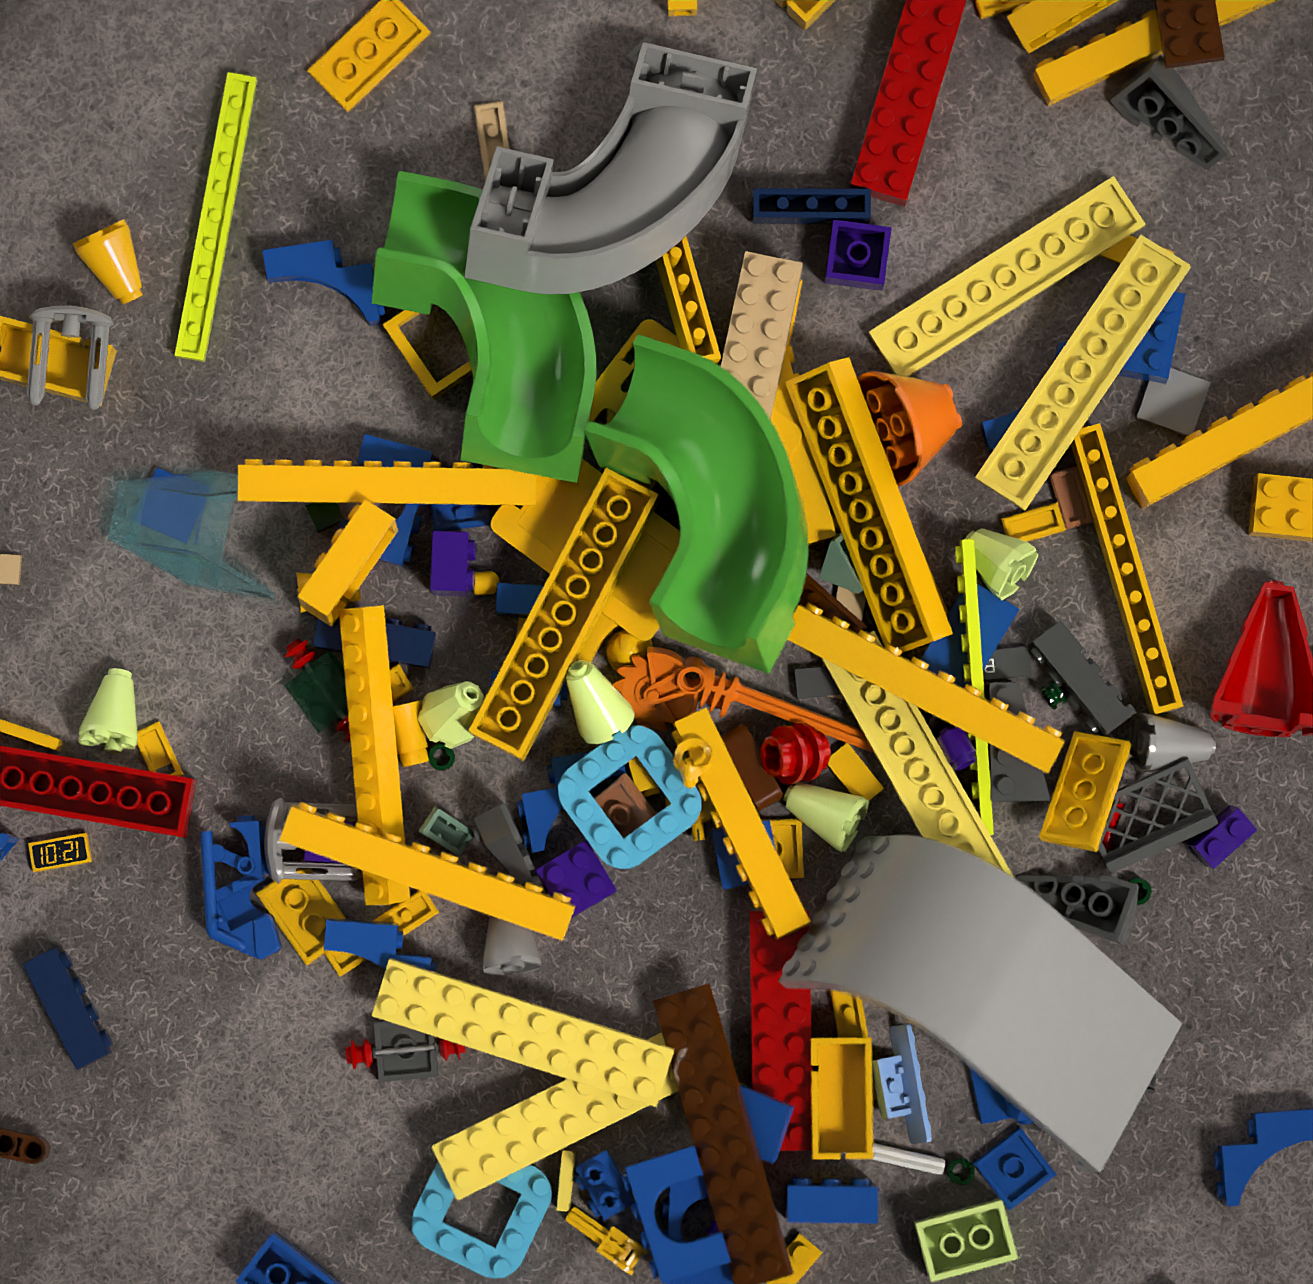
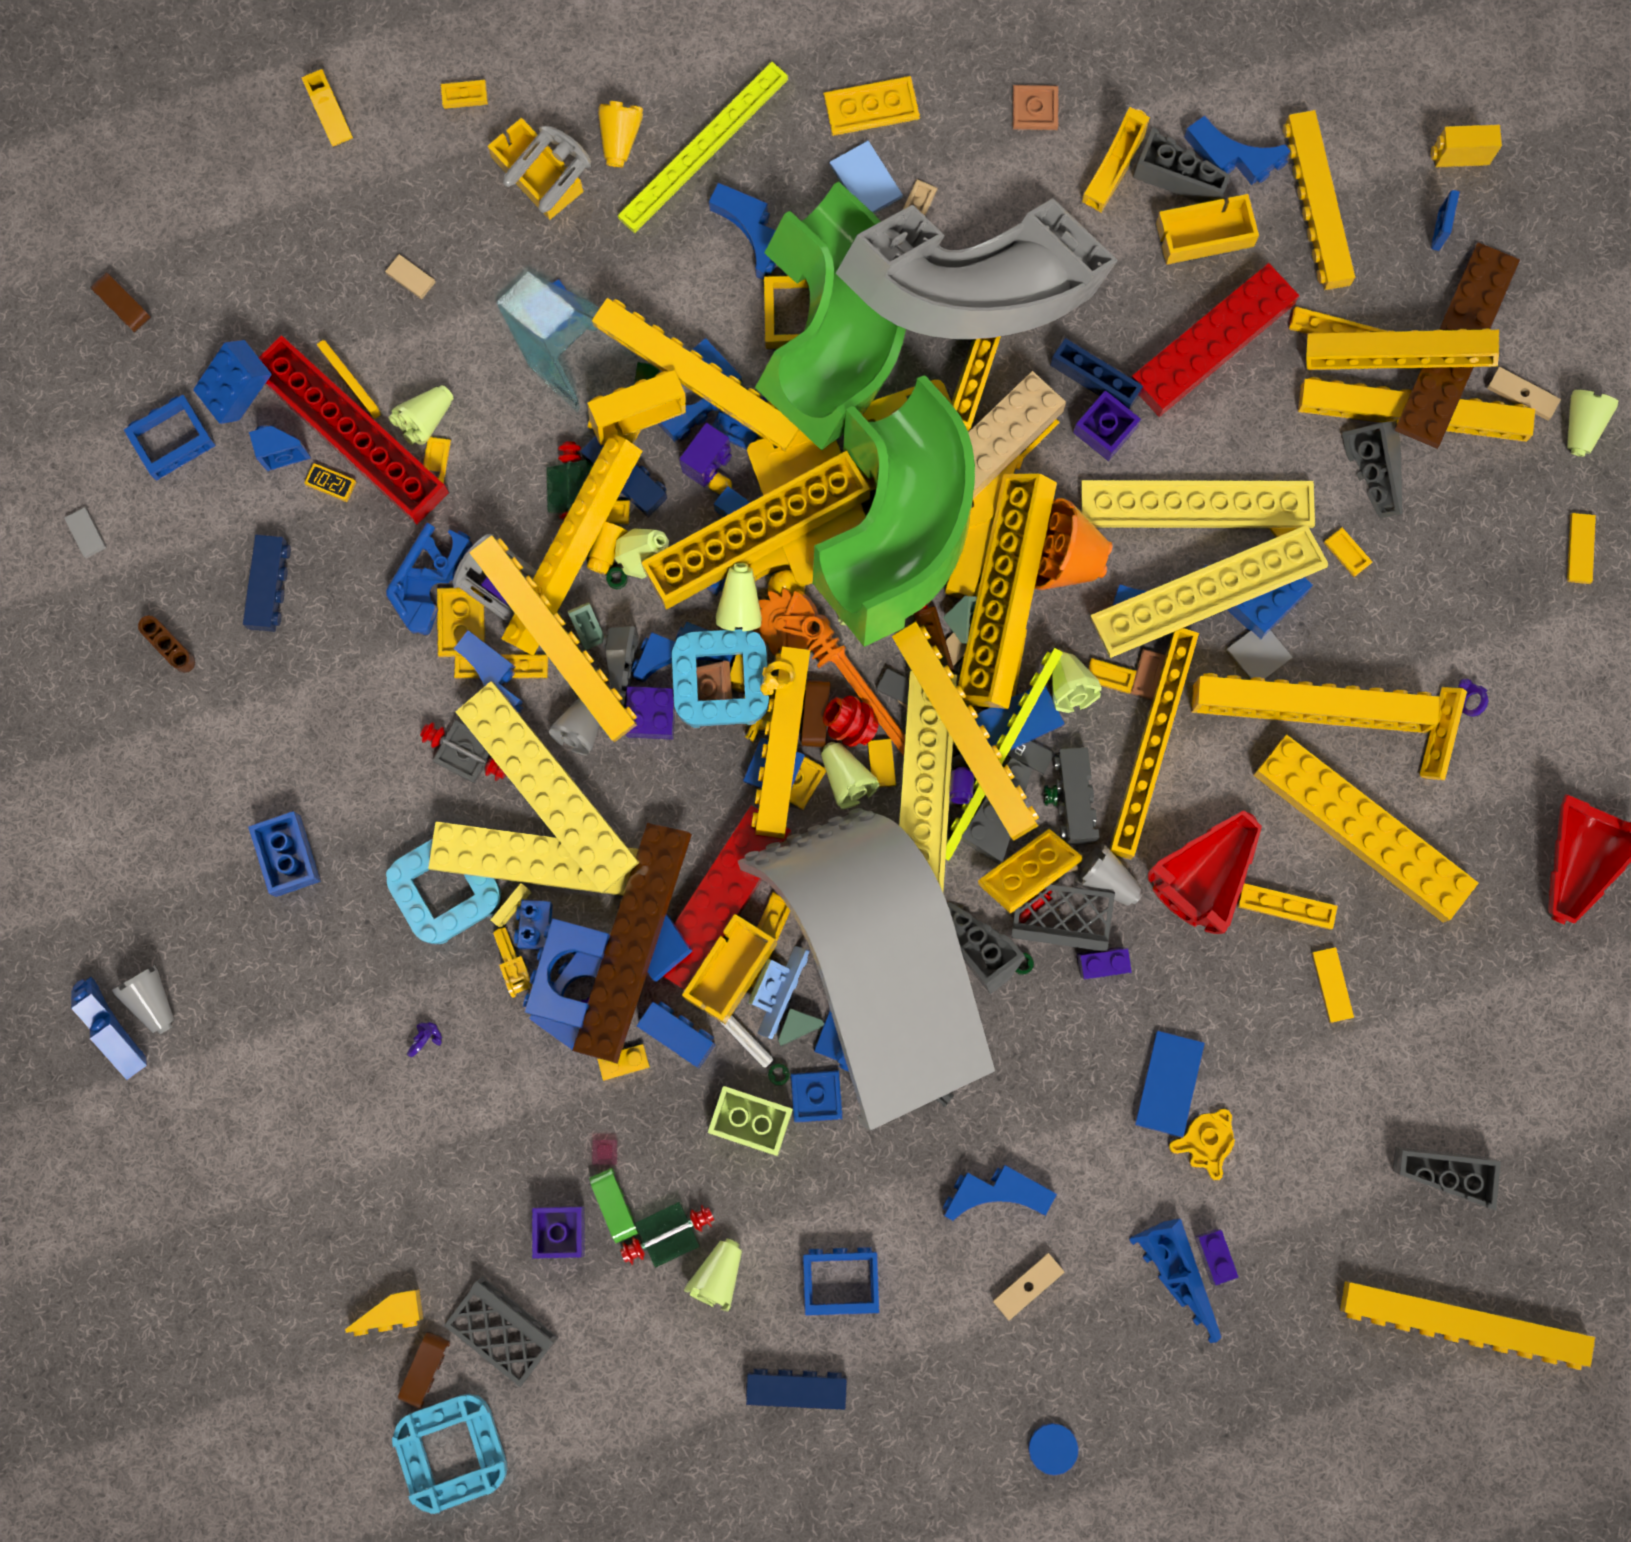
camera: 35 degrees right, 5 degrees down
none -> sand green slope [779,1009,824,1046]
none -> light blue tile [830,141,903,214]
none -> yellow tile [1324,528,1372,577]

